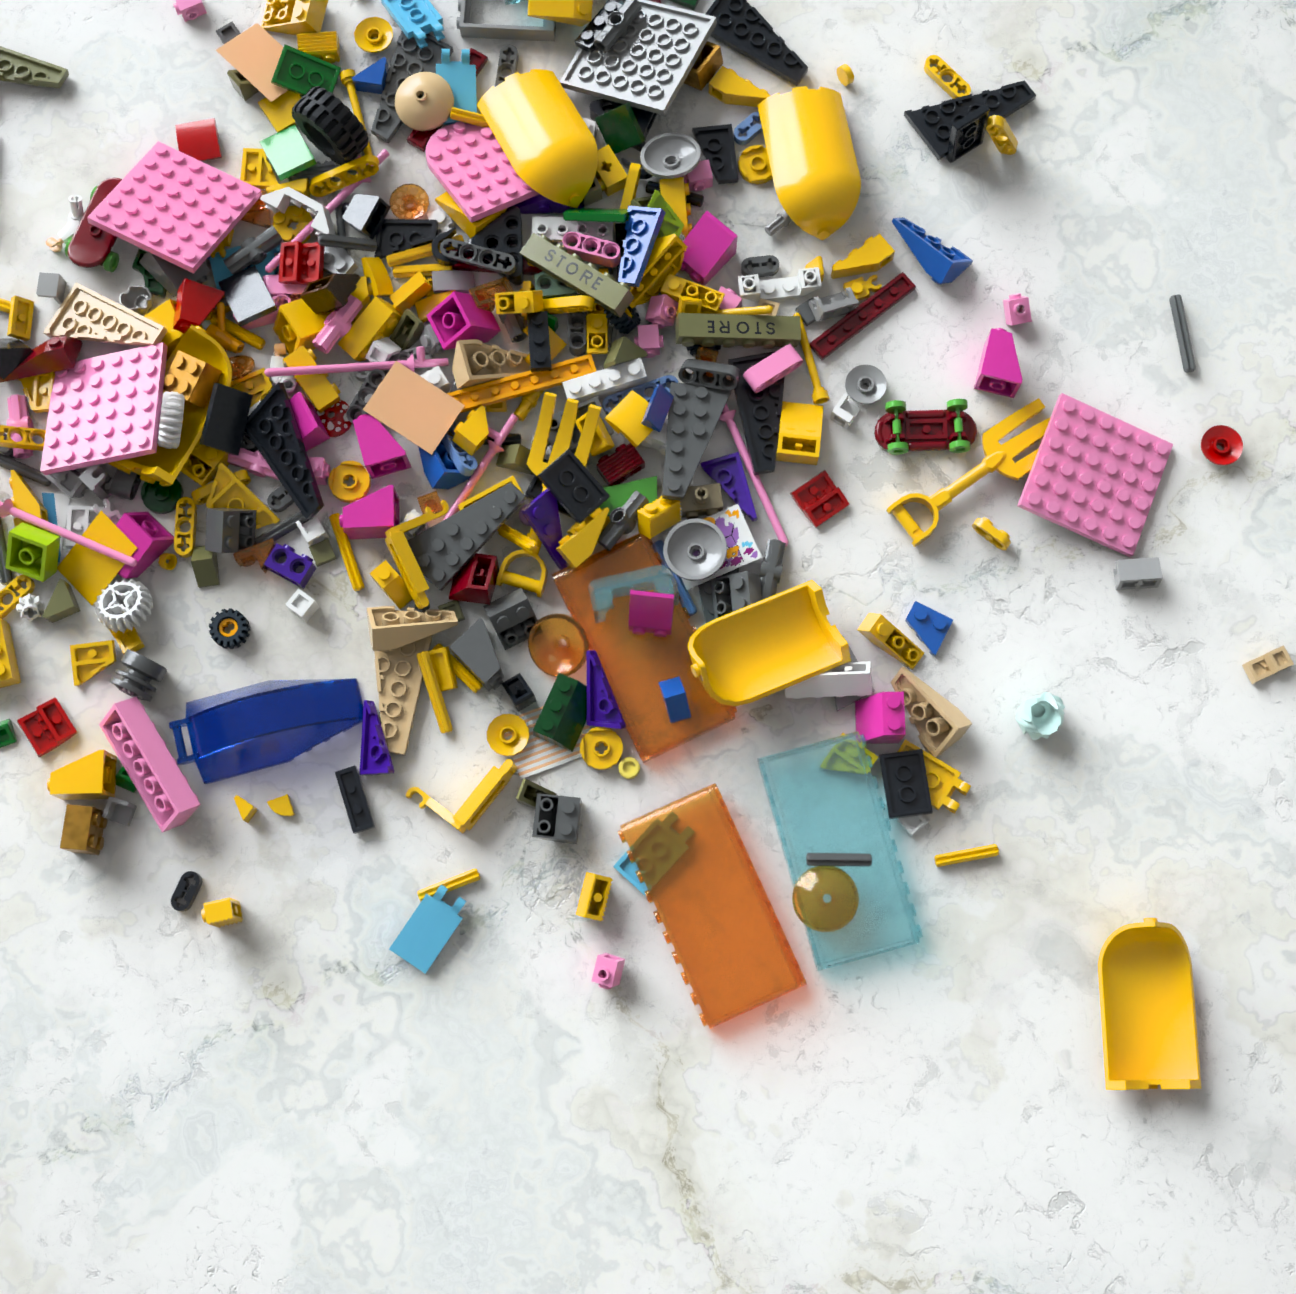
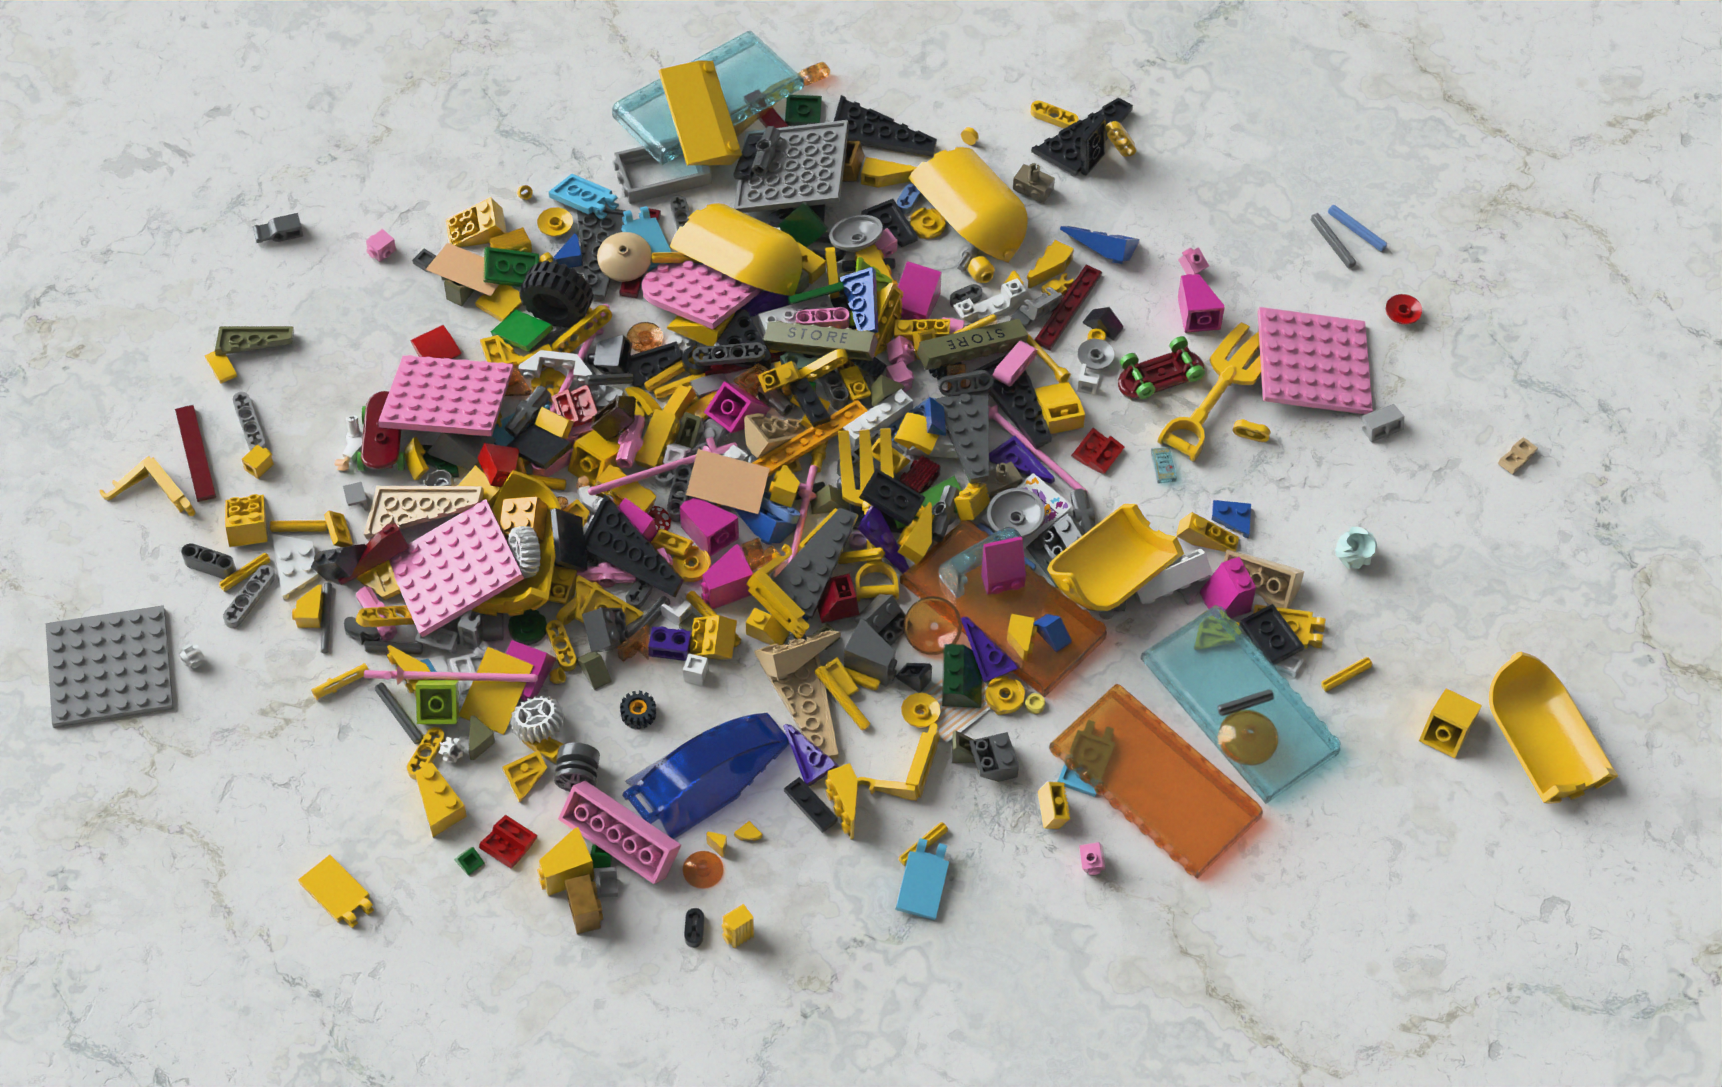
camera: 25 degrees left, 20 degrees down
none -> yellow slope [404,437,429,480]
none -> yellow slope [535,407,574,439]
none -> yellow slope [651,528,694,557]
none -> clear orange dish [683,851,723,889]
none -> yellow slope [689,615,737,660]
none -> clear orange slope [741,538,767,571]
none -> yellow slope [825,763,858,840]
none -> yellow head [968,256,995,283]
none -> yellow slope [1007,614,1037,661]
none -> dark tan brick [1013,163,1055,203]
none -> black slope [1083,307,1124,340]
none -> yellow tile [1087,329,1106,341]
none -> clear light blue tile [1151,447,1177,483]
none -> medium blue axle [1328,205,1387,251]
none -> yellow slope [1419,688,1482,758]

